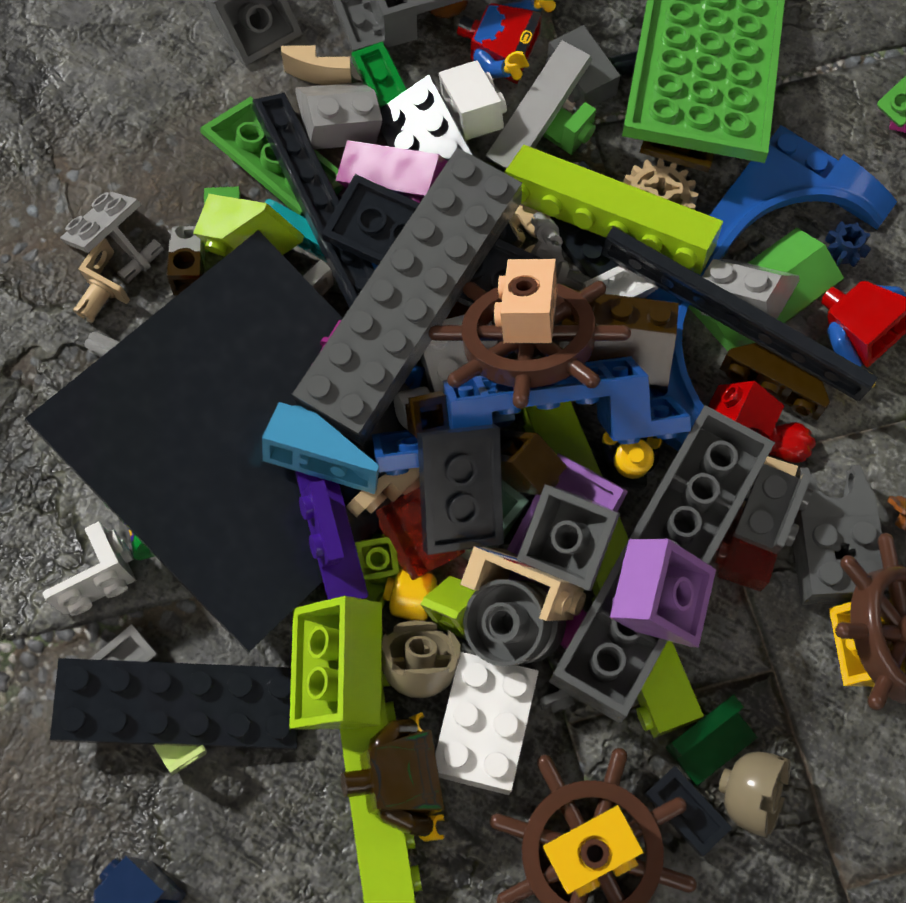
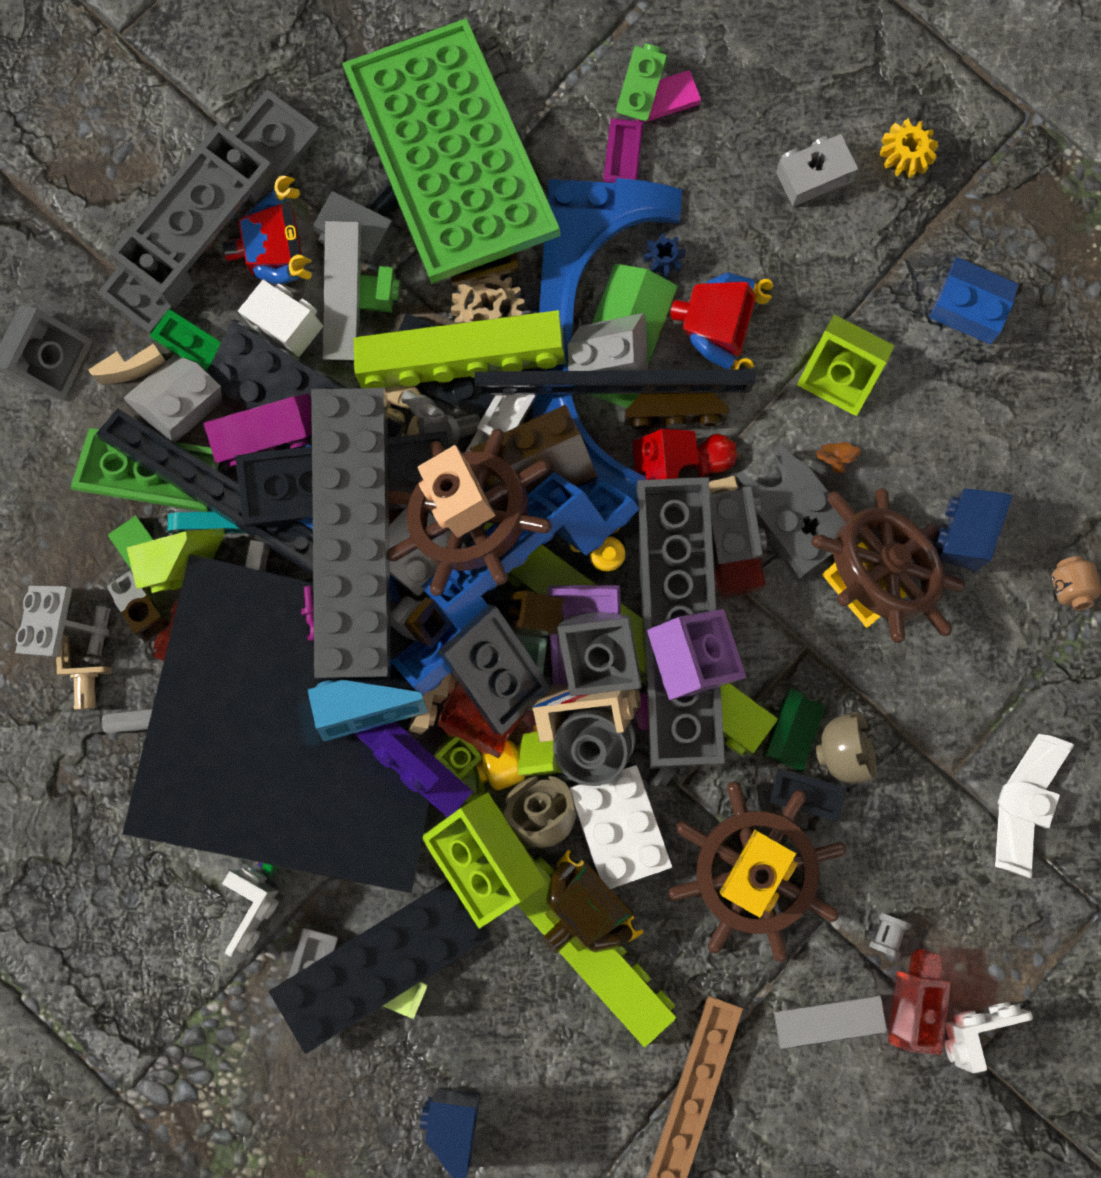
camera: 30 degrees left, 10 degrees up
none -> magenta tile [603,118,643,183]

